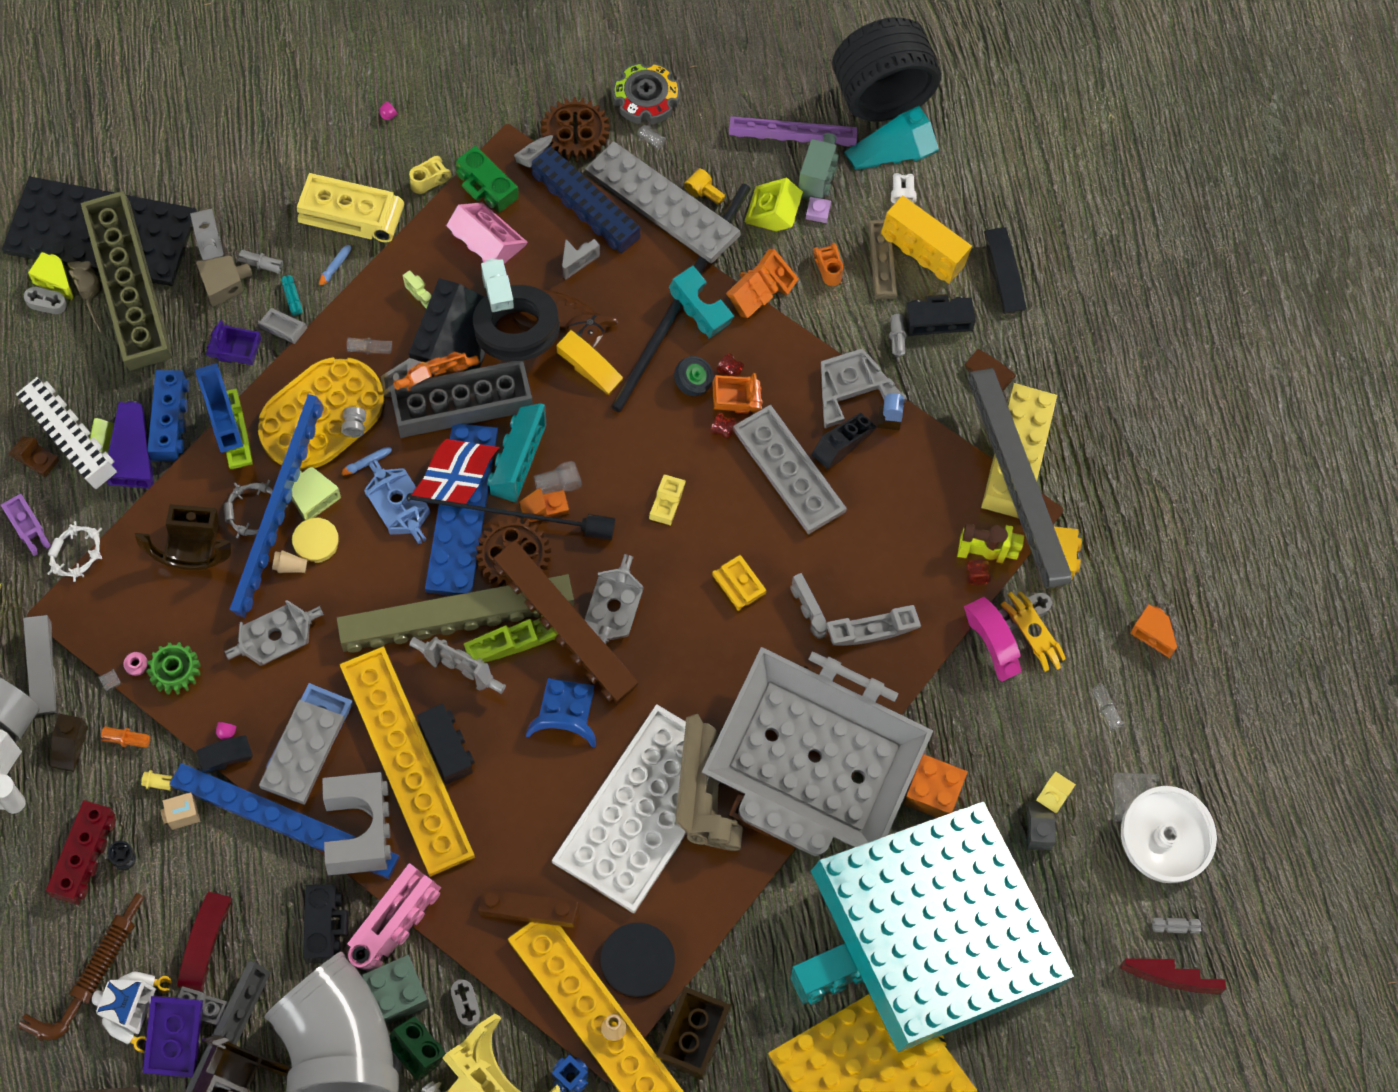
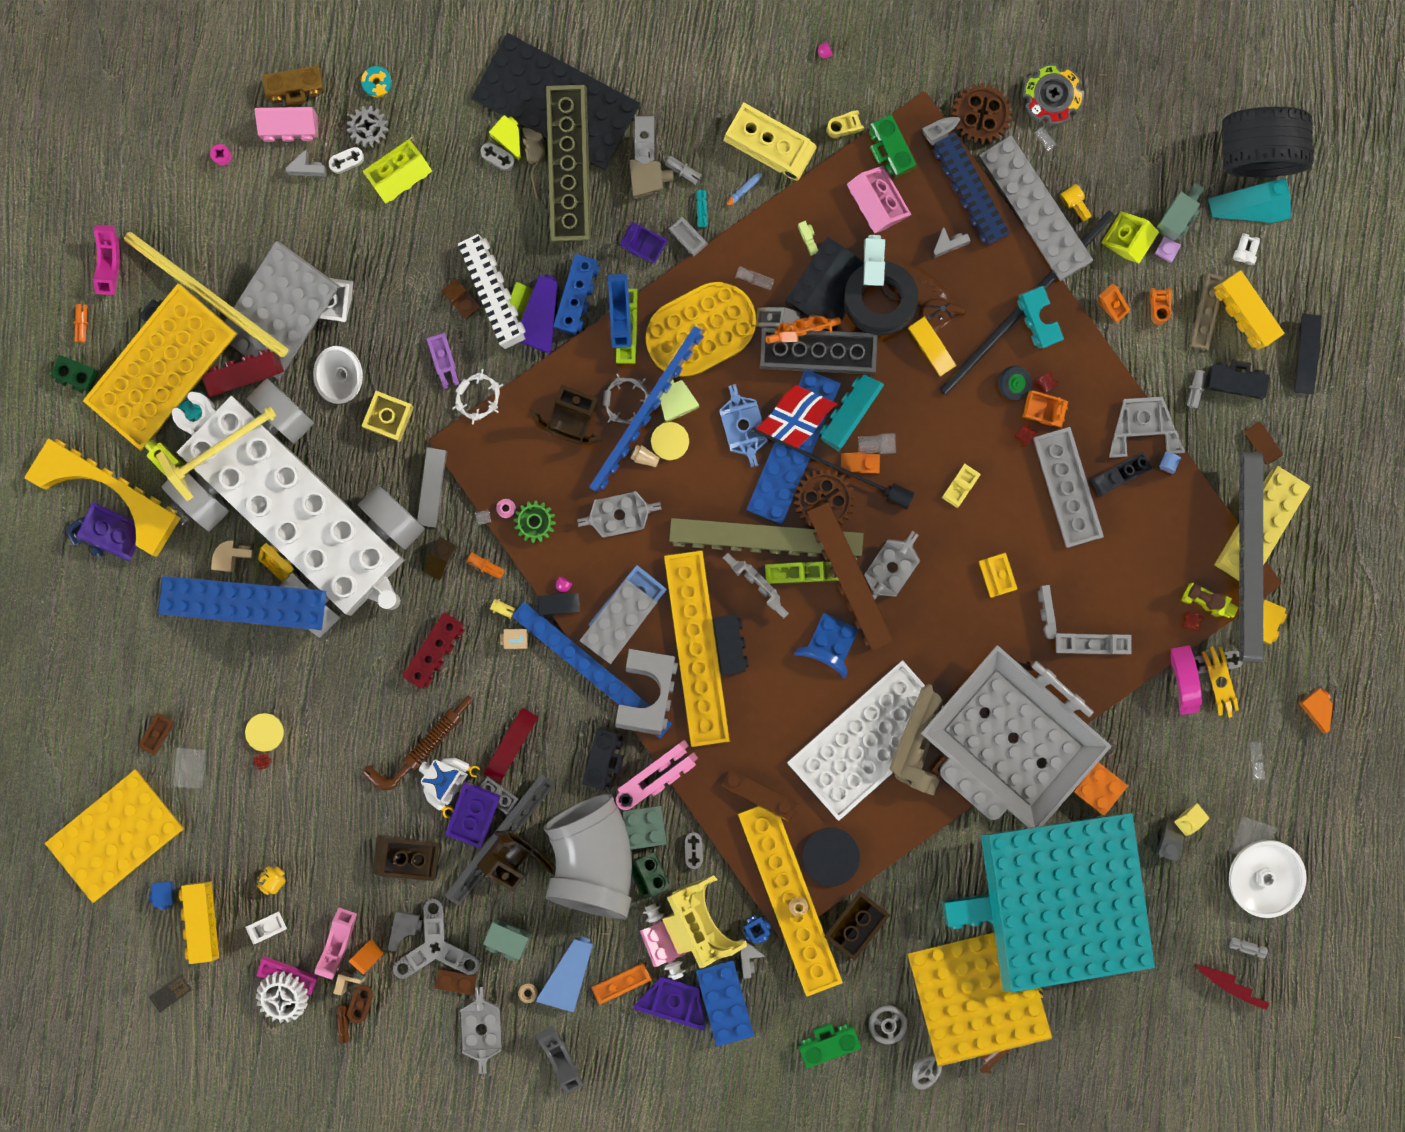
camera: 20 degrees right, 20 degrees up
black wheel [107,840,136,871] -> none
light grey wheel [341,407,366,437] -> none
medium blue piece [341,447,392,476] -> none
orange piece [726,264,778,318] -> none
medium lavender plate [729,116,857,146] -> none

